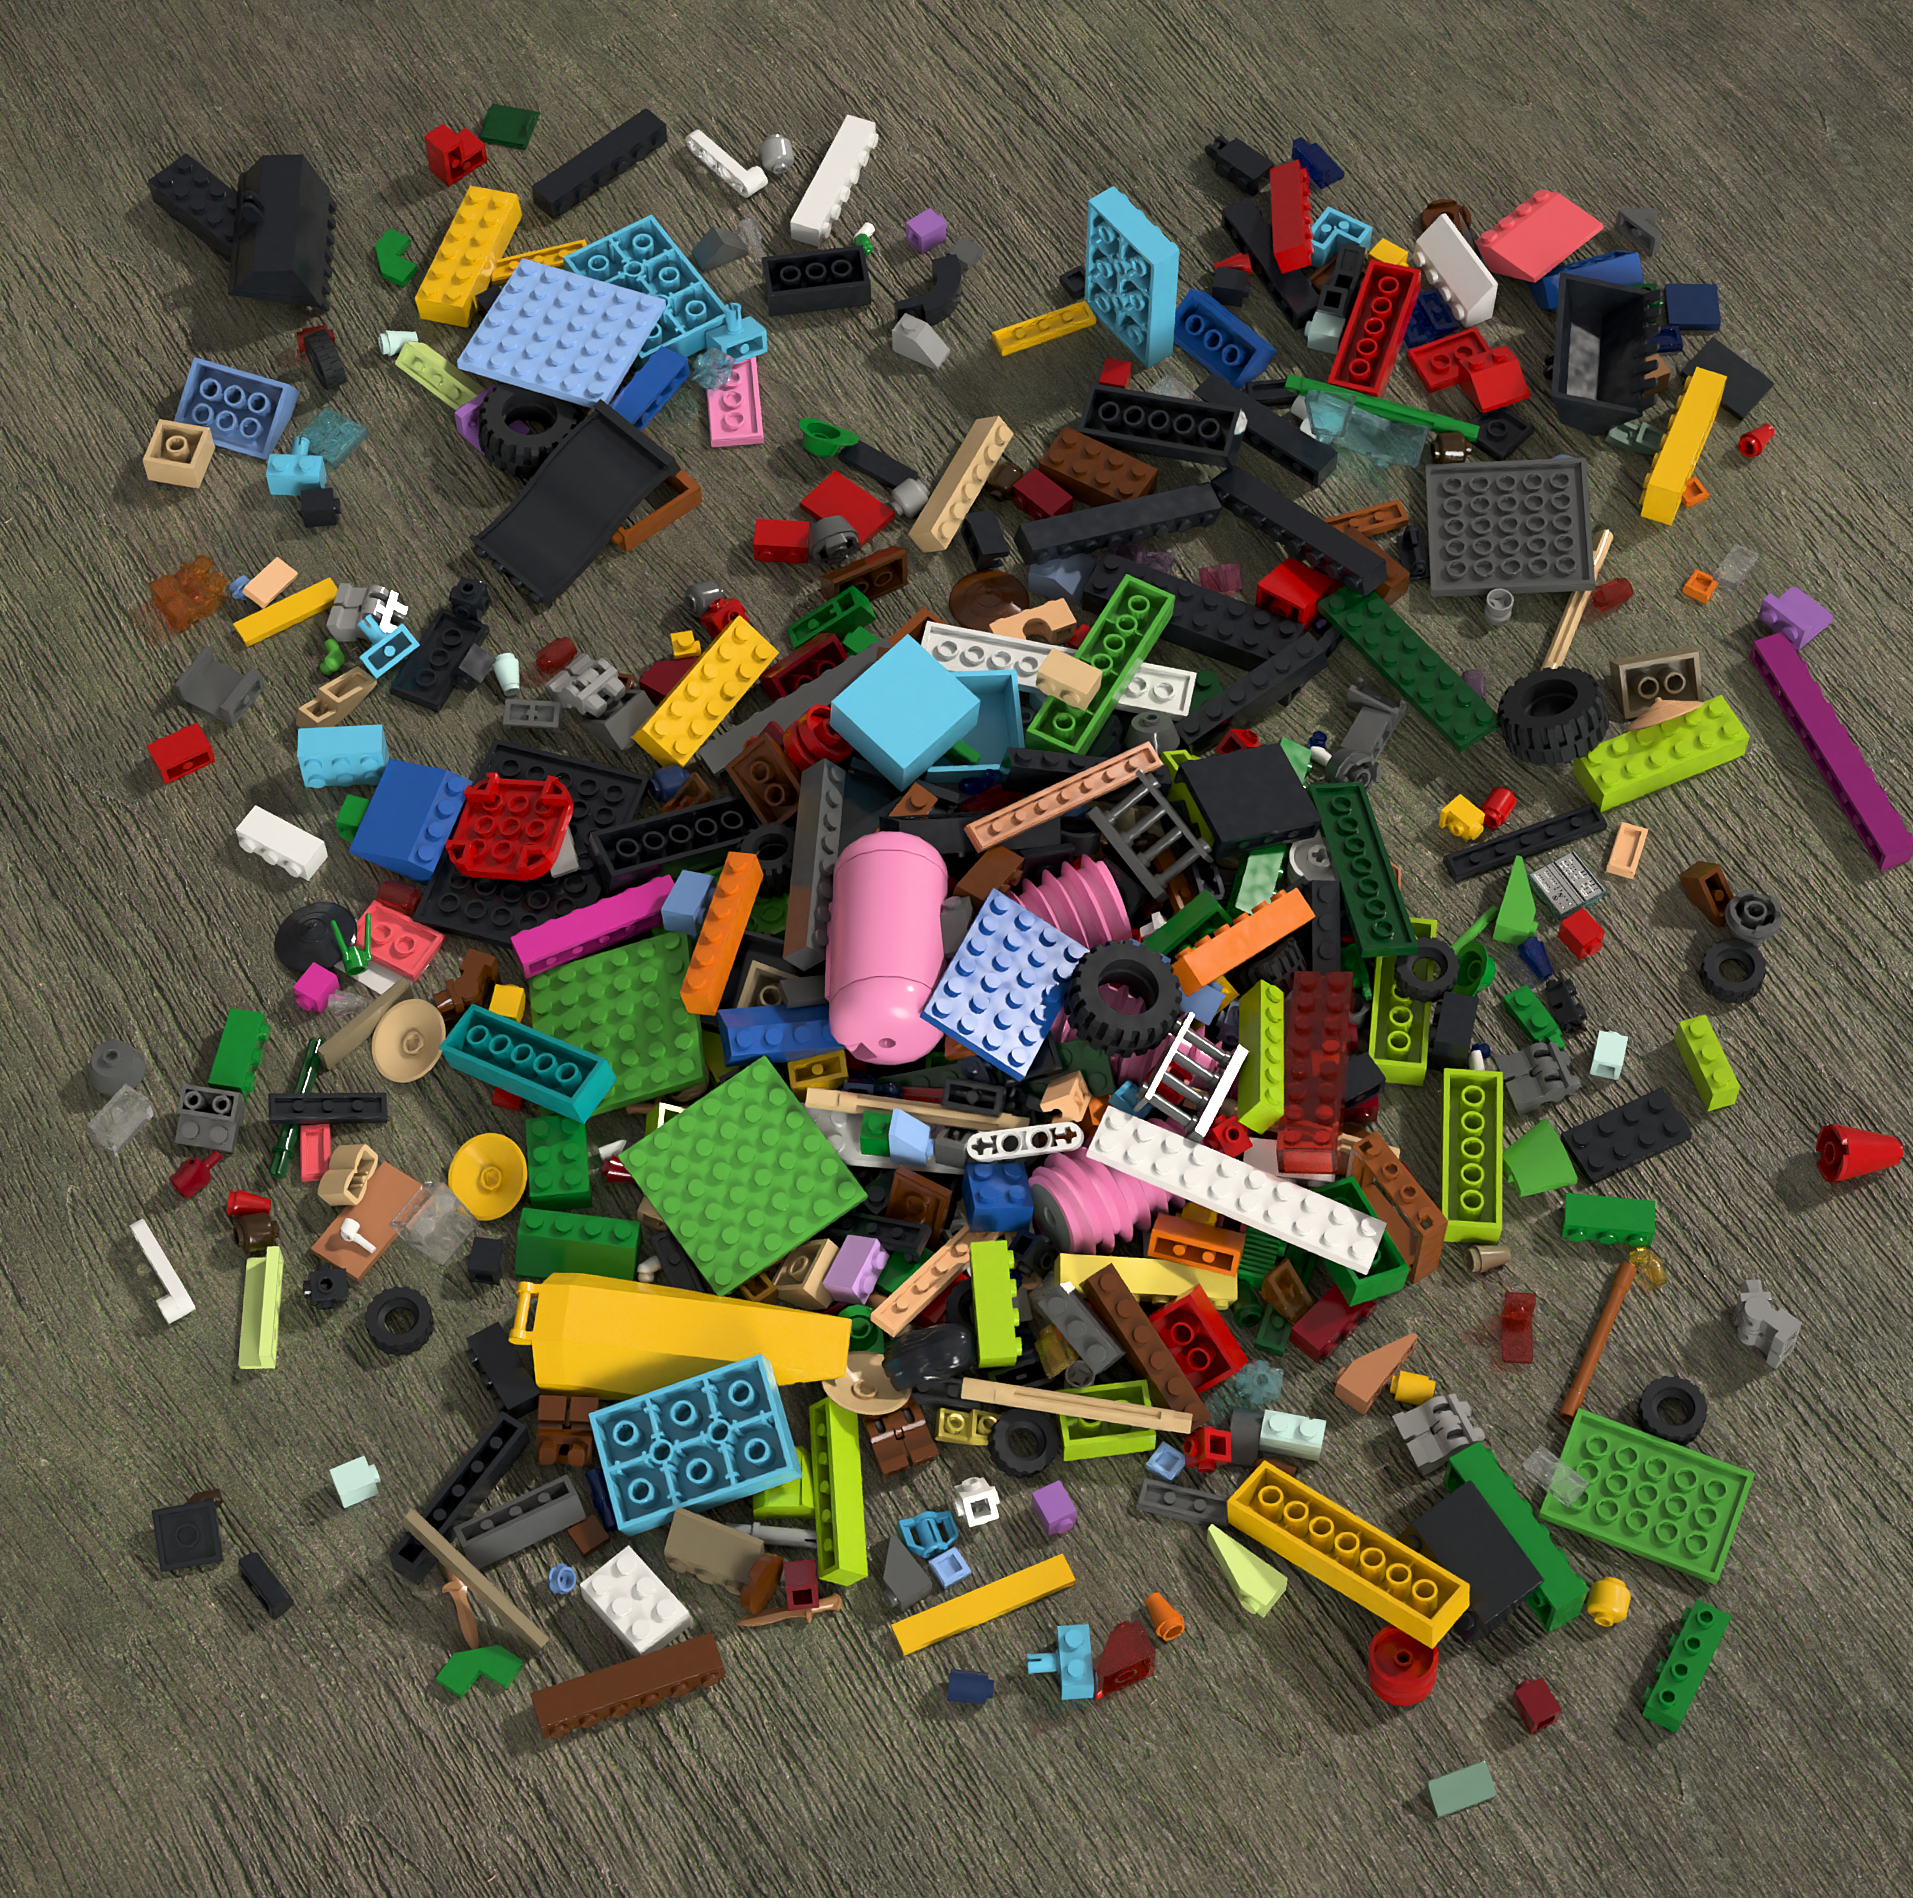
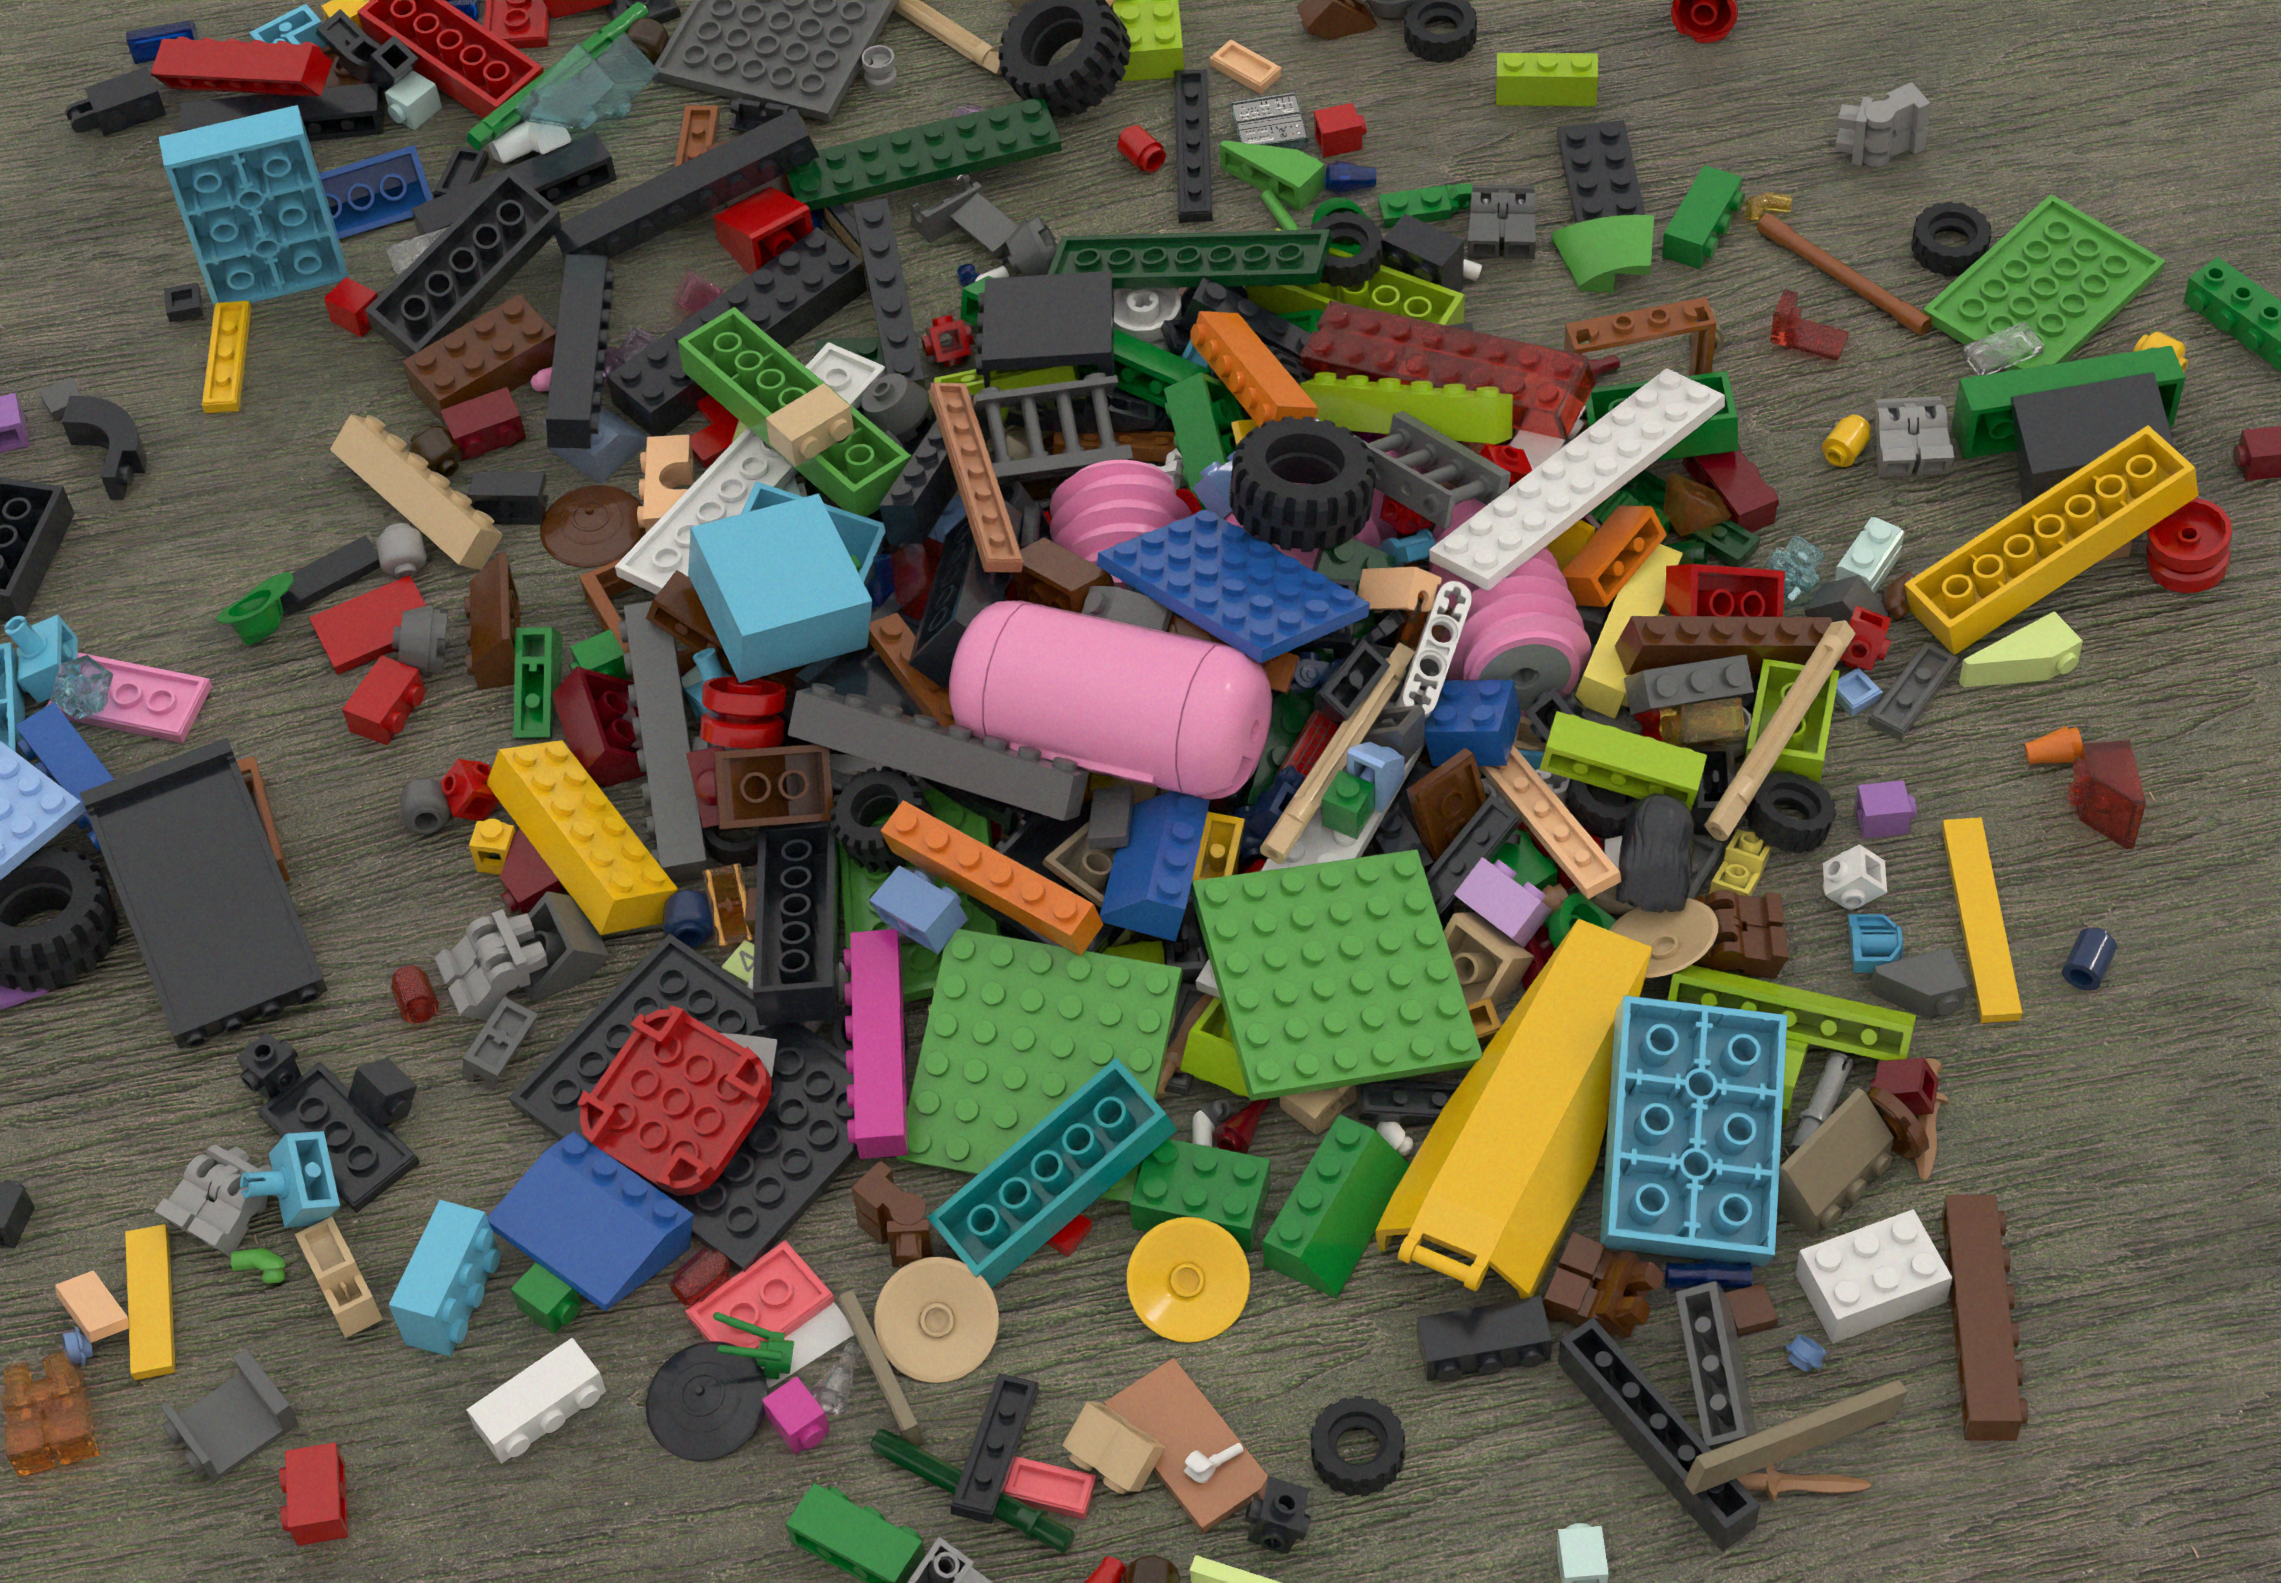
camera: 65 degrees left, 5 degrees down
clear slope [389,1181,480,1267] -> none
green tile [435,1644,525,1699] -> none
black panel [467,1237,504,1285] -> none
yellow brick [489,984,527,1024] -> none
light aqua cone [492,653,520,696] -> none
light grey slope [892,313,950,371] -> none
light blue tile [928,1547,971,1590] -> none
medium azure brick [1027,1624,1094,1700] -> none
nougat slope [1334,1333,1418,1415] -> none
yellow brick [1438,794,1485,842] -> none
lime brick [1439,1068,1503,1245] -> none
black hinge [1545,972,1588,1034] -> none
light aqua brick [1590,1030,1628,1080] -> none

